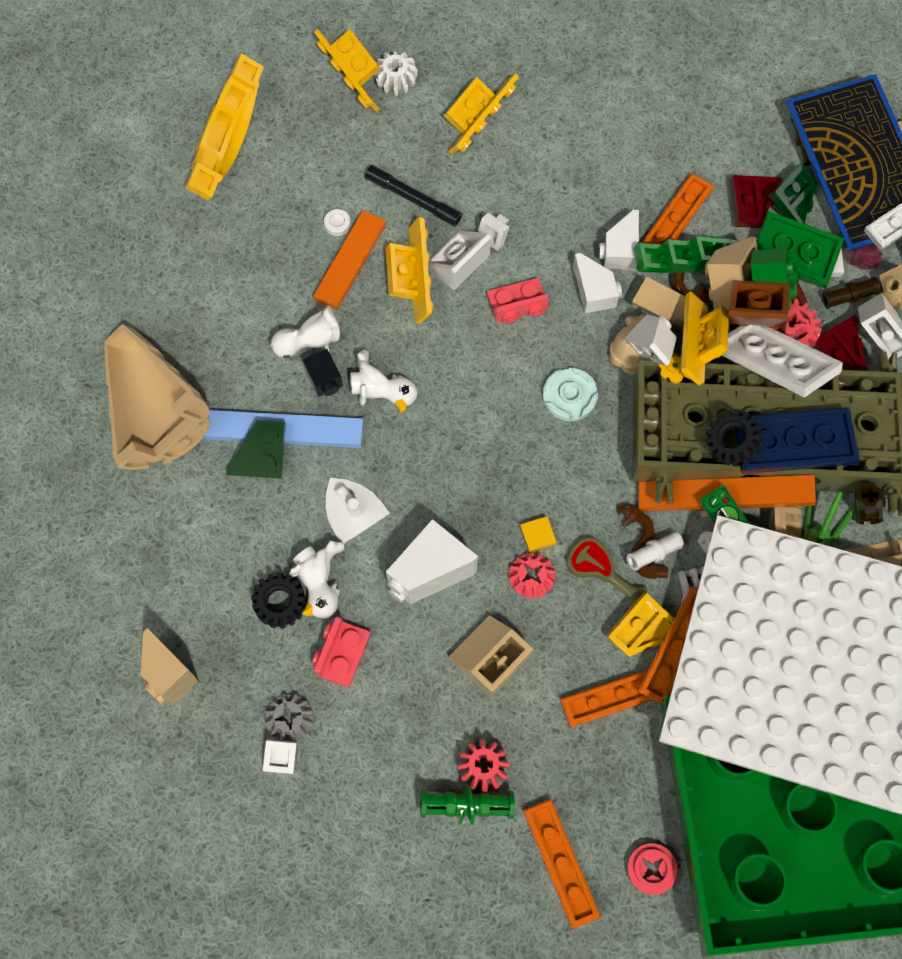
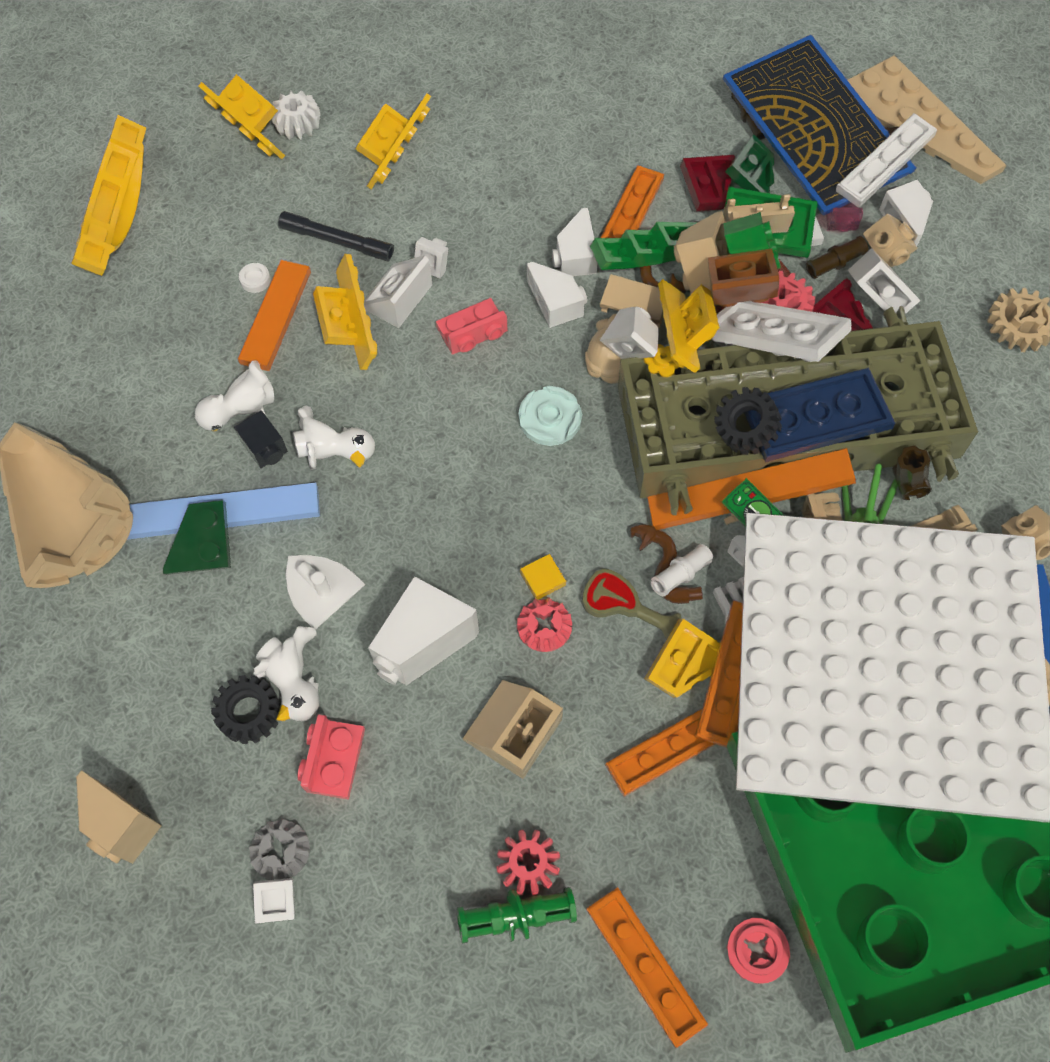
camera: 10 degrees left, 5 degrees down
none -> tan hinge [723,194,795,233]

